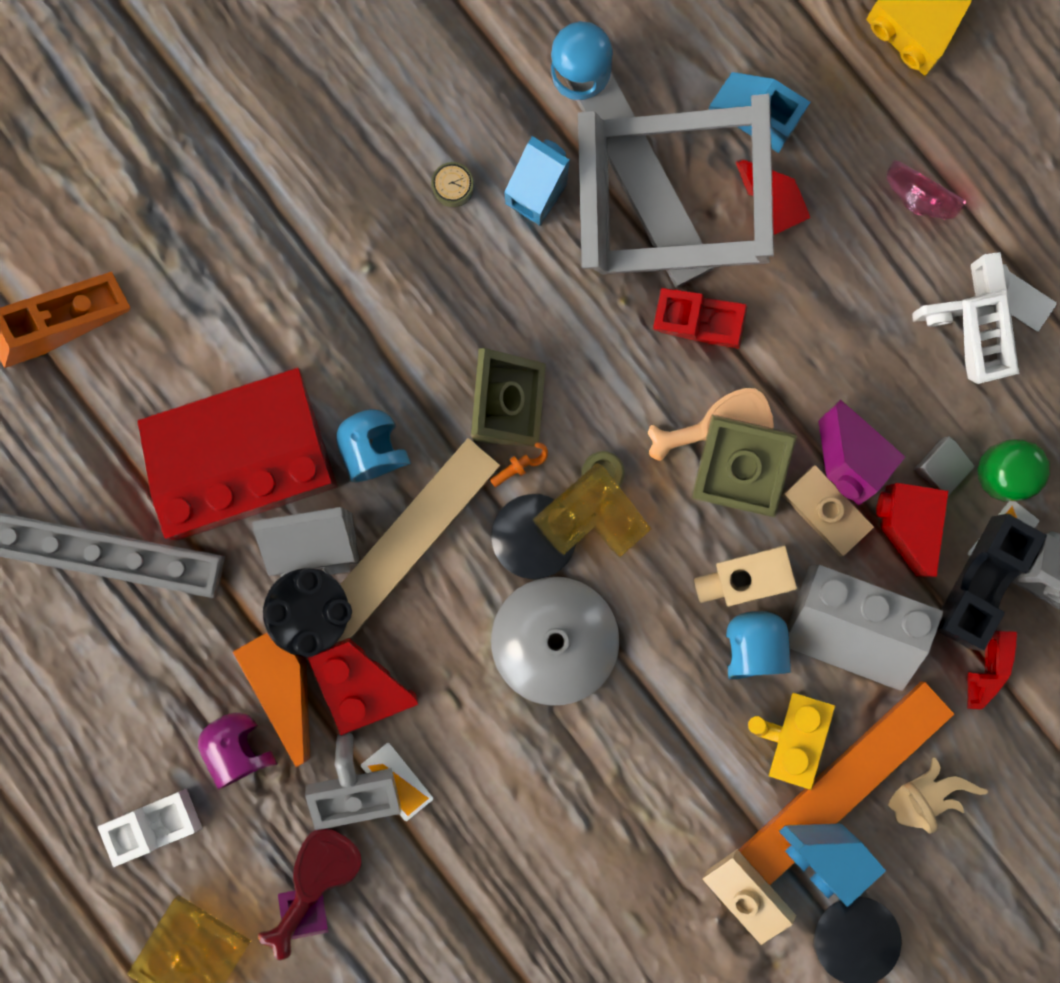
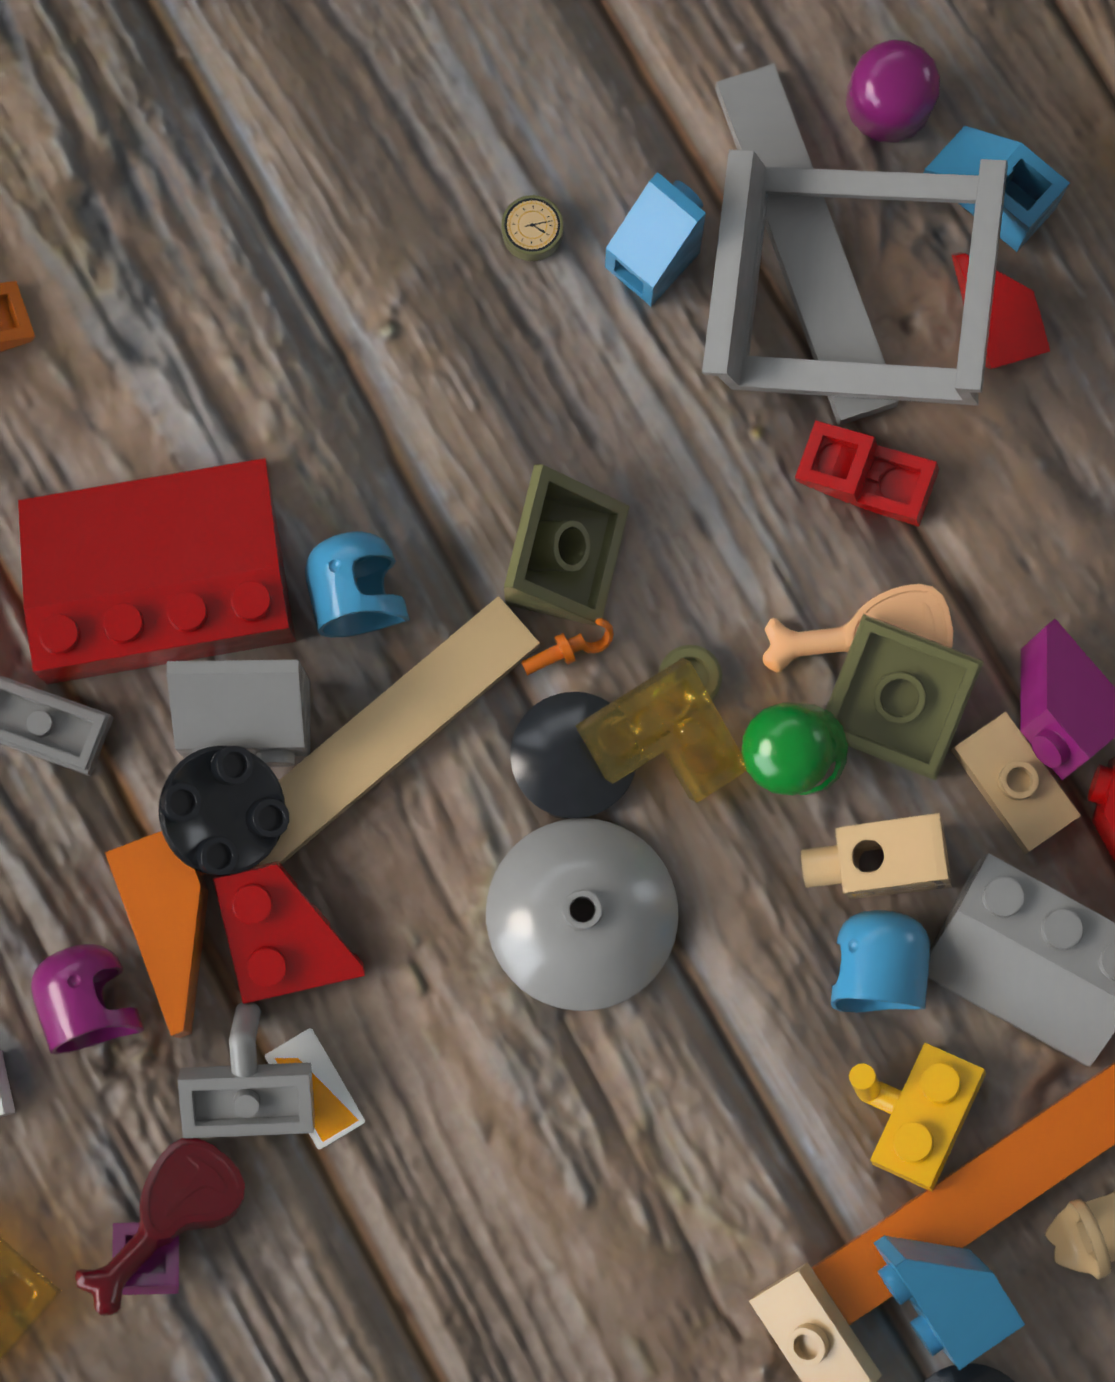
camera: 10 degrees right, 5 degrees down
dark azure helmet [551,21,613,100] -> none
none -> green helmet [741,702,848,796]
none -> magenta helmet [846,39,940,143]

